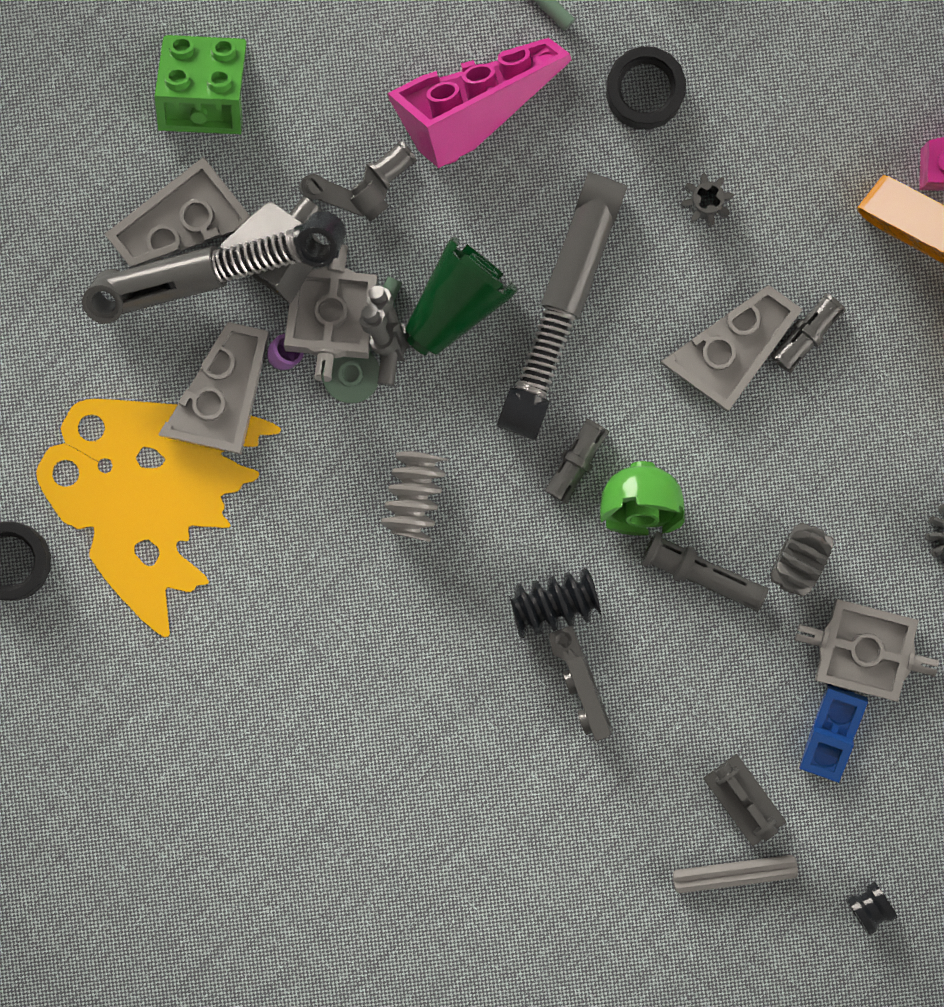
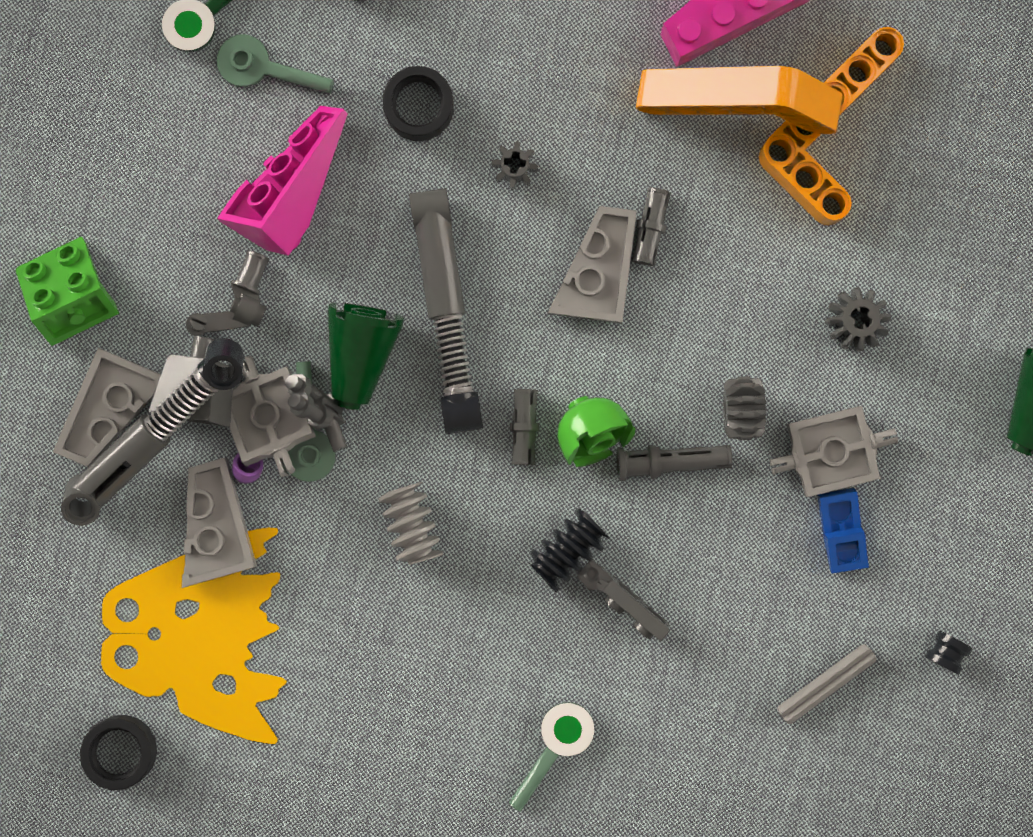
camera: 30 degrees left, 0 degrees up
dark grey hinge [703,754,786,847] -> none
none -> piece [509,702,594,812]

